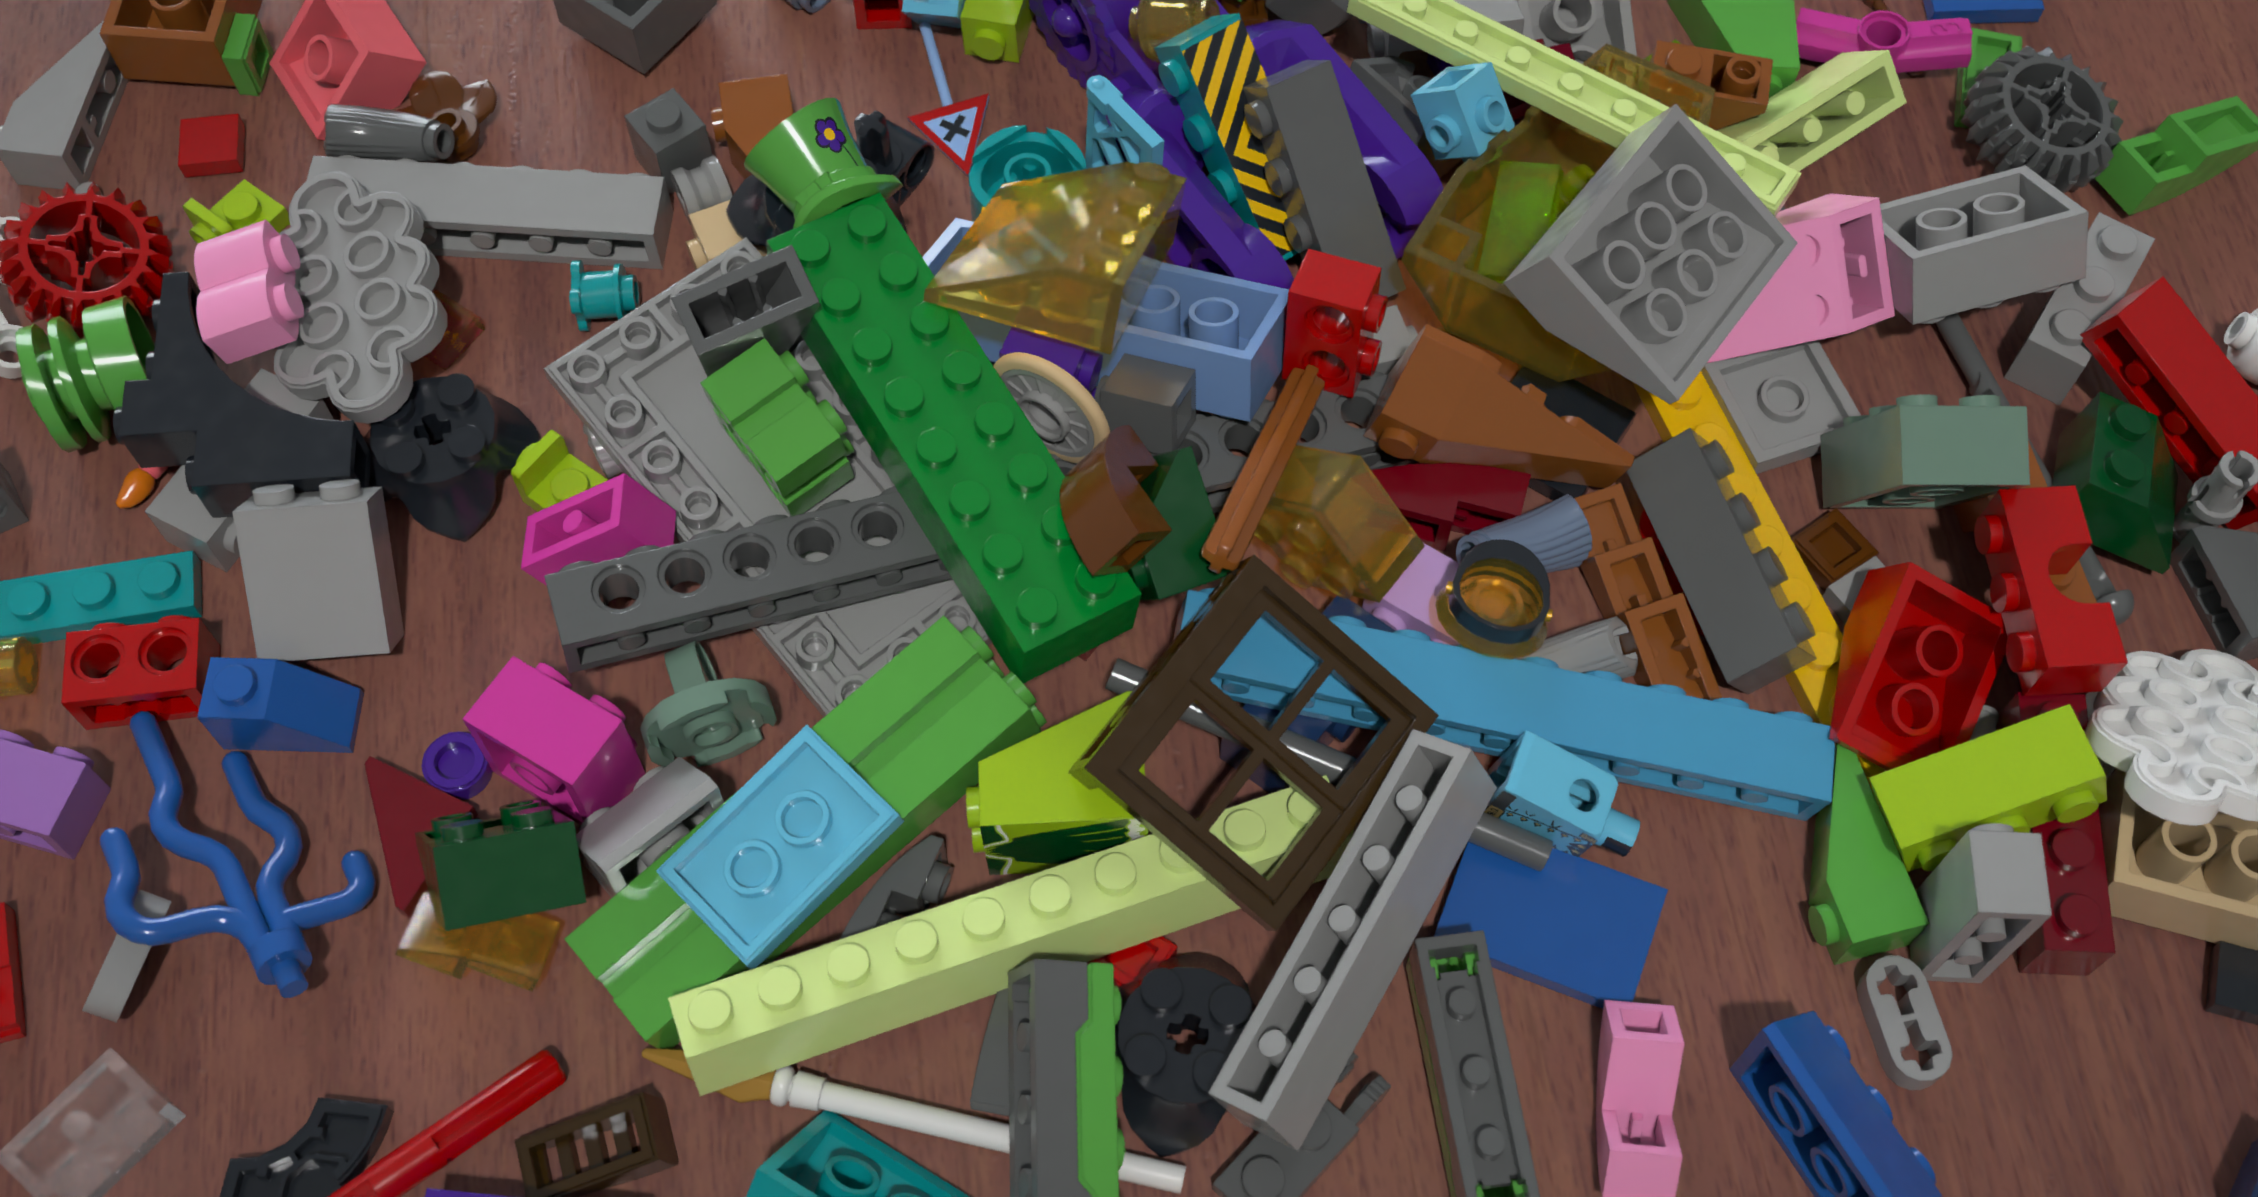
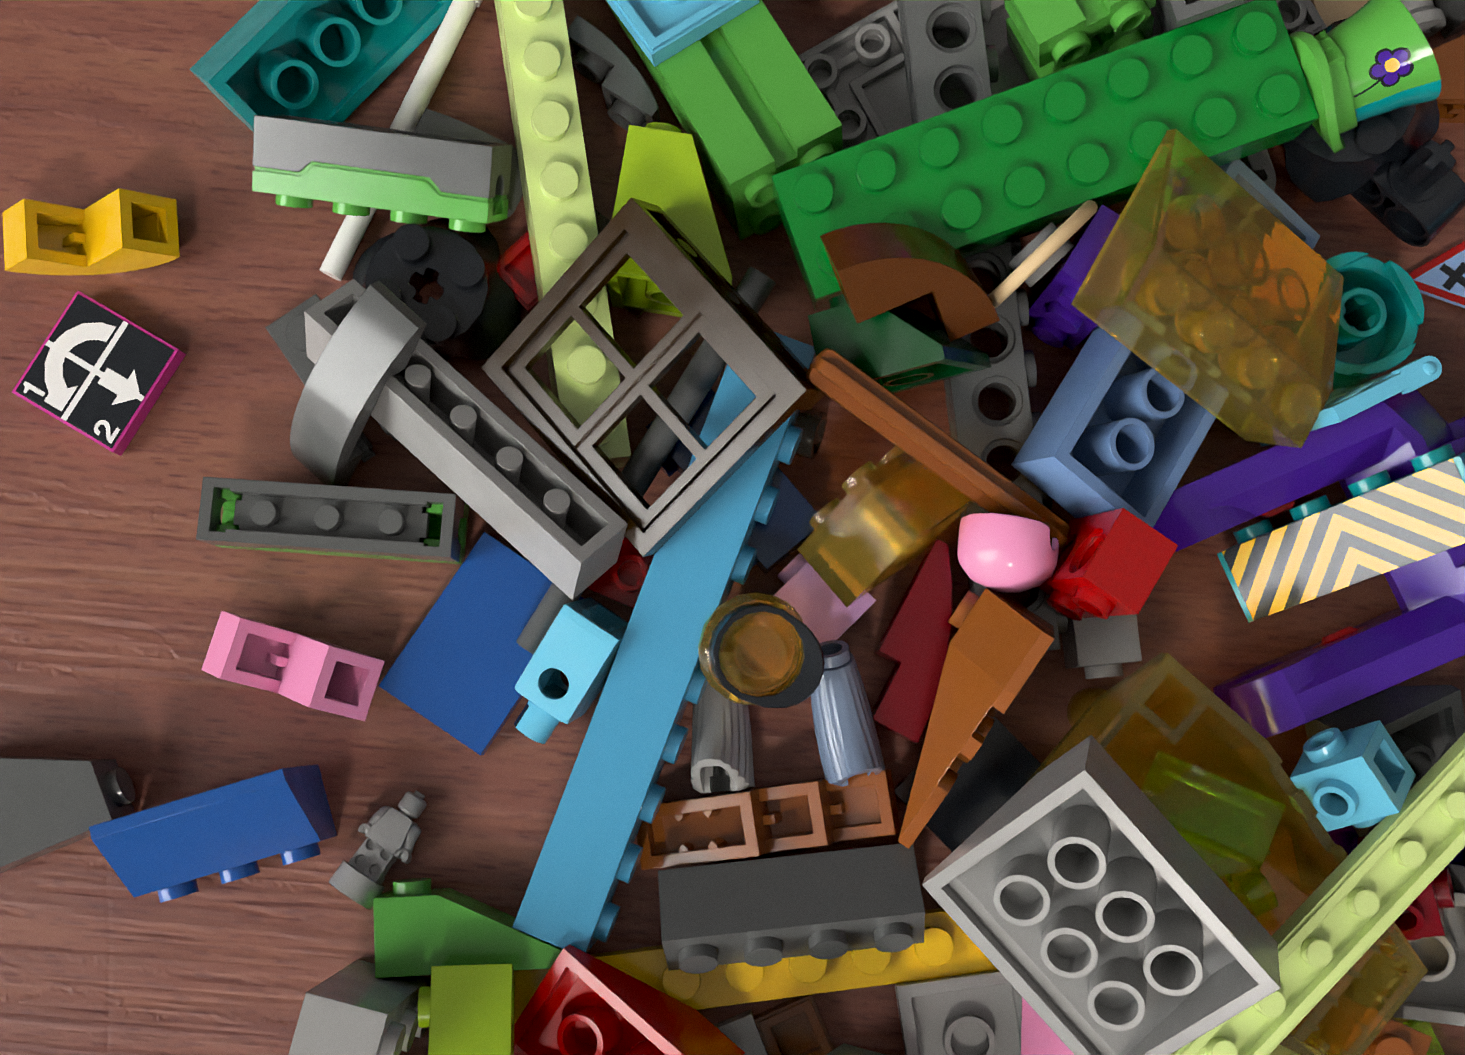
camera: 105 degrees right, 20 degrees up
dark grey brick [1094,353,1196,454] -> none
dark grey brick [1243,60,1406,297] -> none
light grey beam [1857,956,1953,1090] -> none
none -> slope [290,281,427,486]
none -> light grey piece [328,790,427,910]
none -> bright pink hair [958,513,1059,593]

